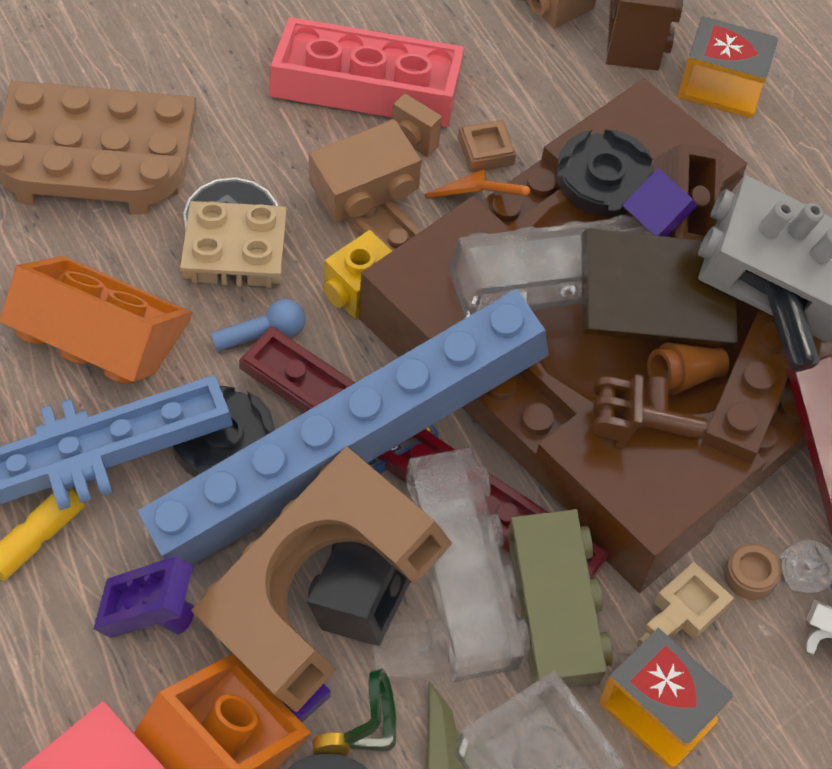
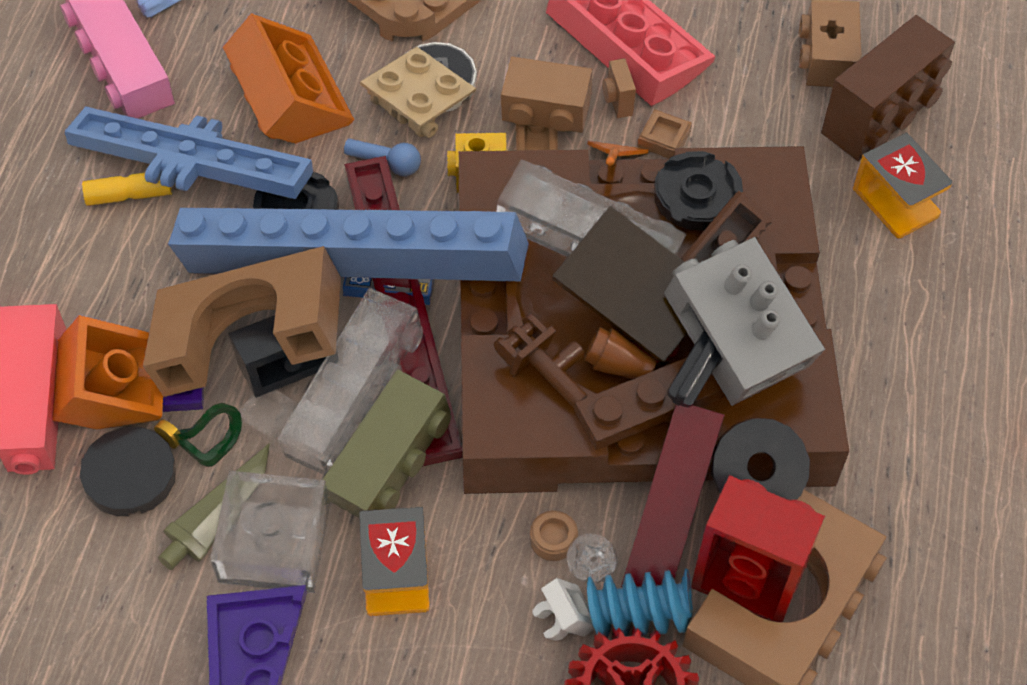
camera: 45 degrees right, 0 degrees up
dark purple tile [93,556,194,638] -> none
dark purple tile [623,167,698,237] -> none
tan plate [637,561,734,646] -> none

